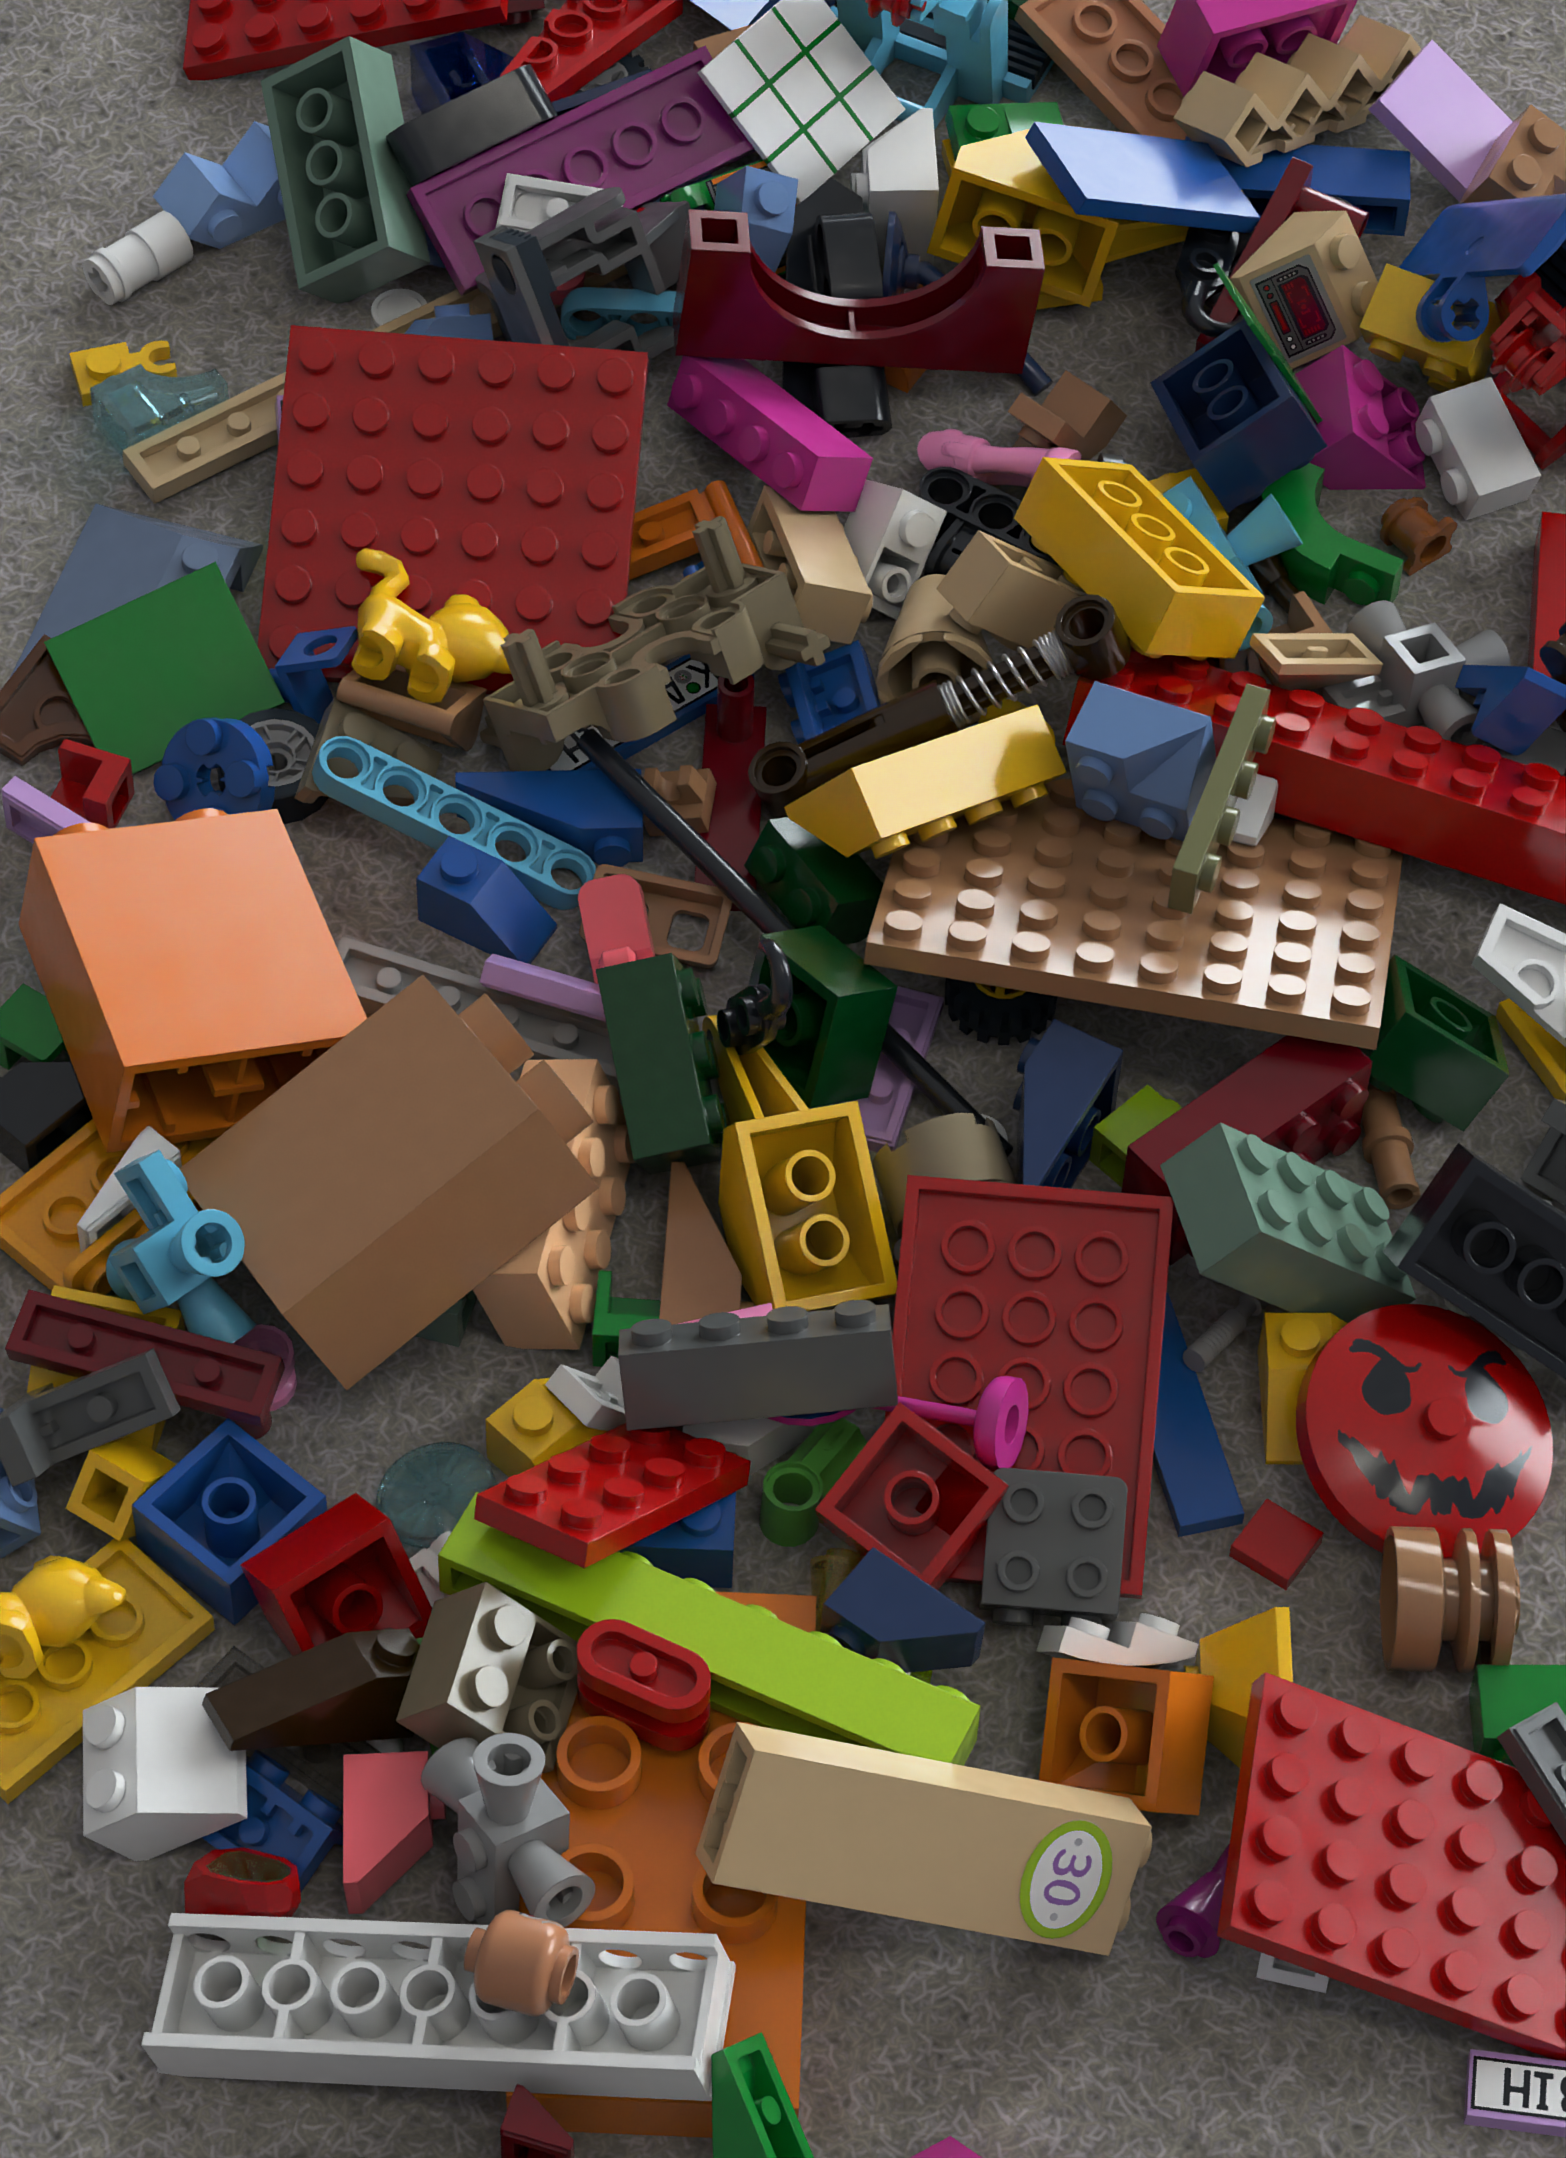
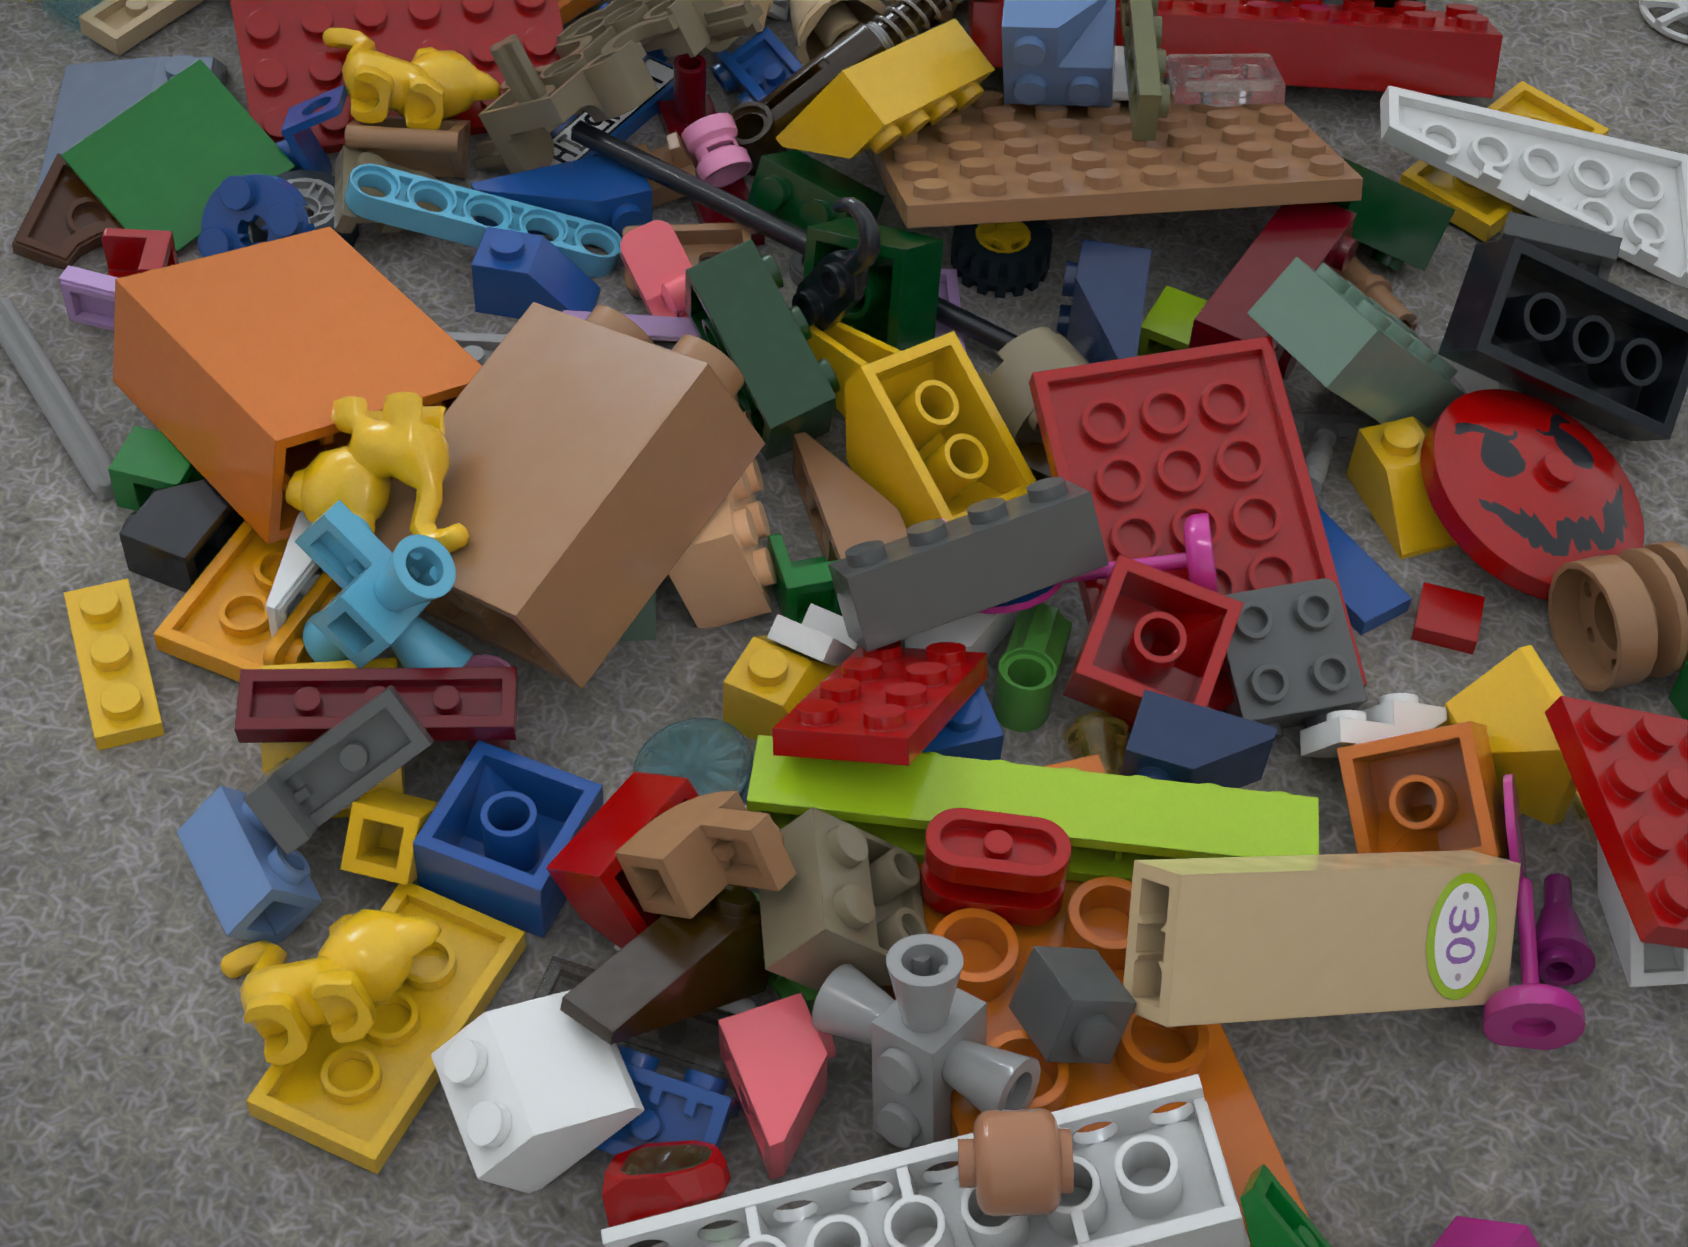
camera: 20 degrees left, 5 degrees down
none -> yellow animal [286,392,470,553]
none -> medium nougat brick [615,791,797,919]
none -> bright pink wheel [681,113,753,188]
none -> dark grey brick [1008,946,1136,1064]
none -> clear piece [1165,53,1286,107]
none -> dark pink piece [1482,774,1586,1050]

